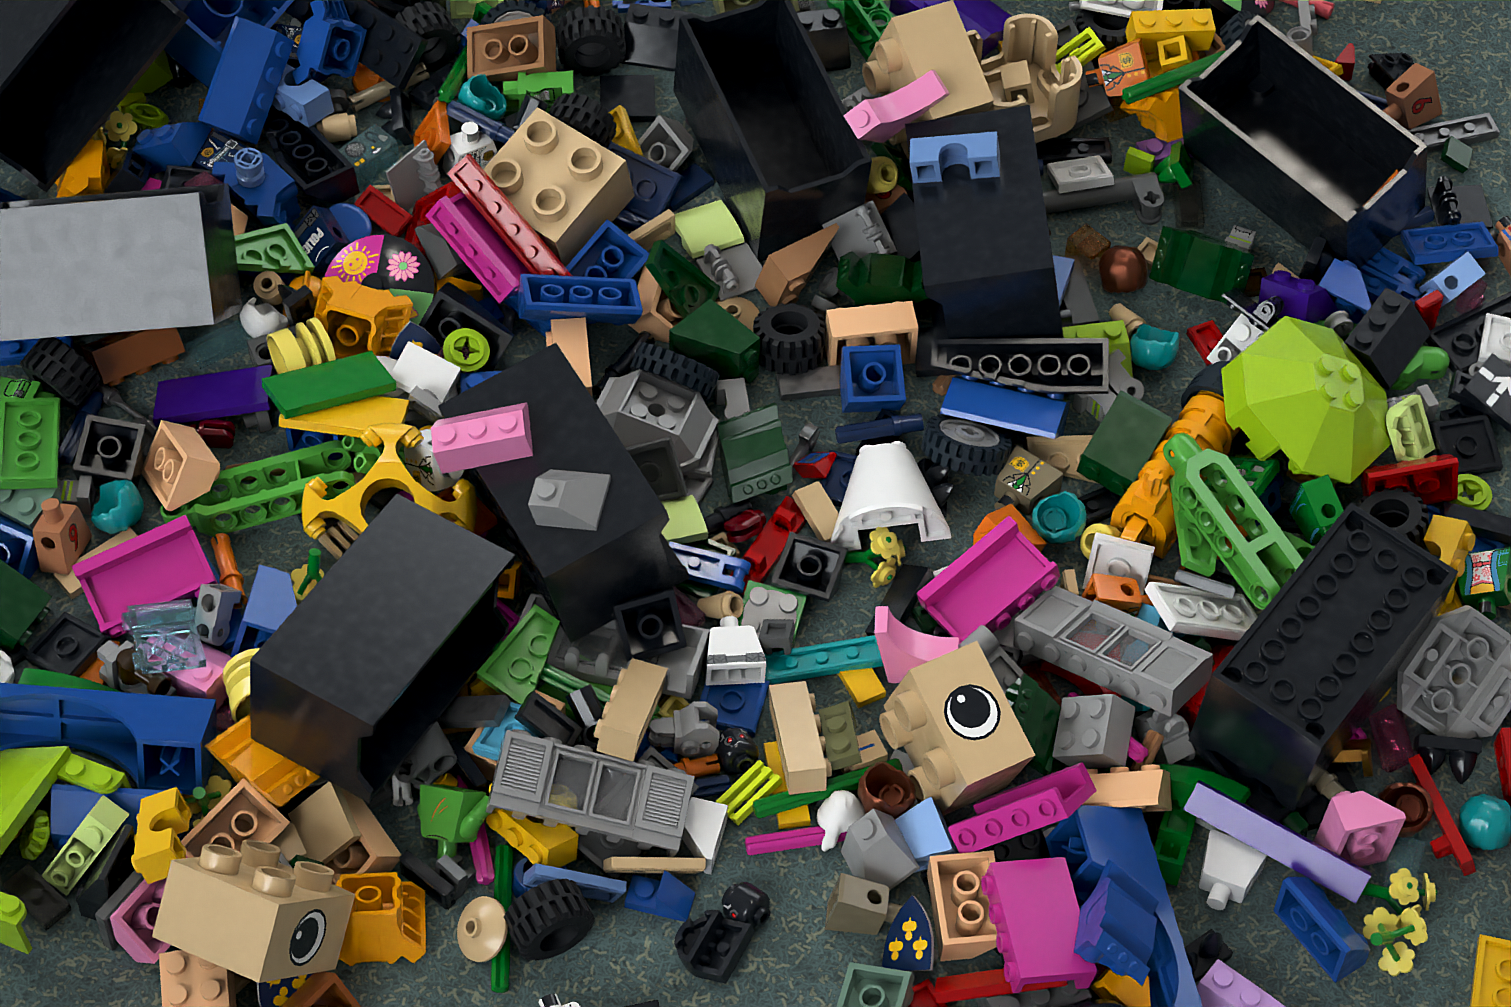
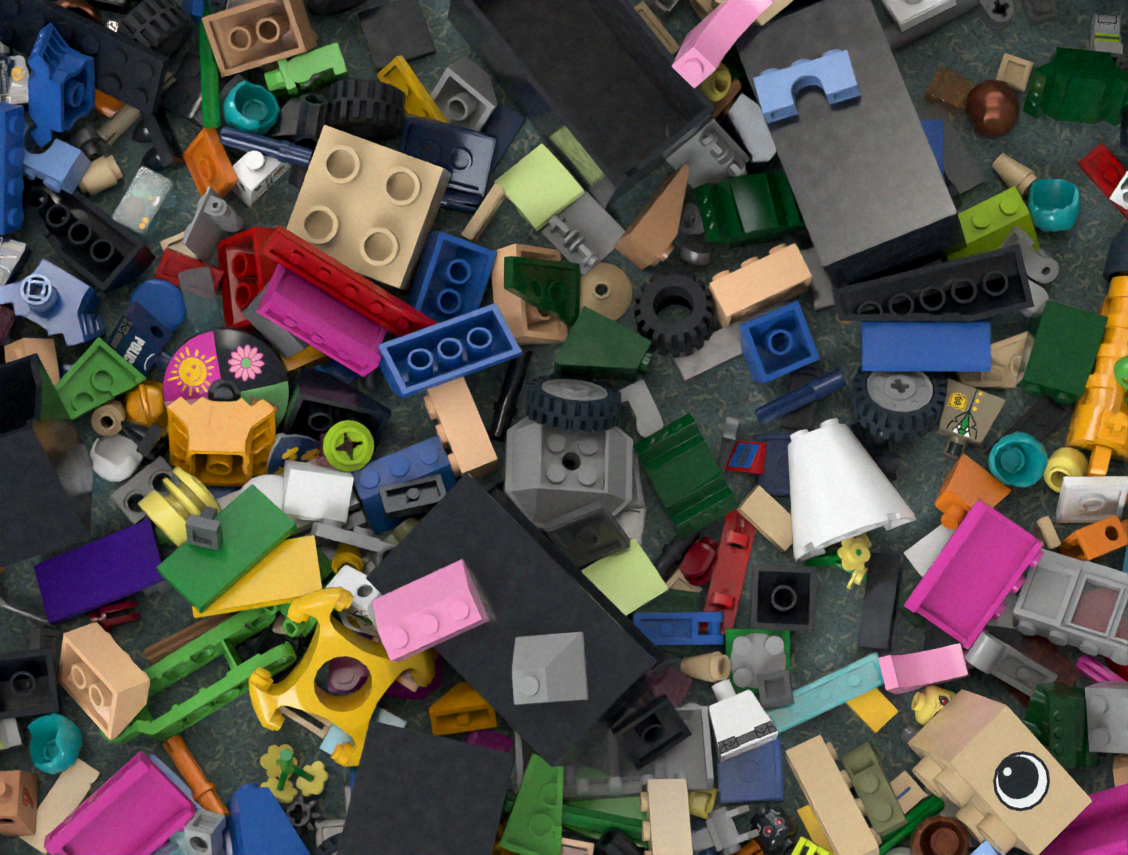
camera: 15 degrees left, 25 degrees up
none -> clear light blue tile [177,266,223,334]
none -> dark grey tile [185,506,223,551]

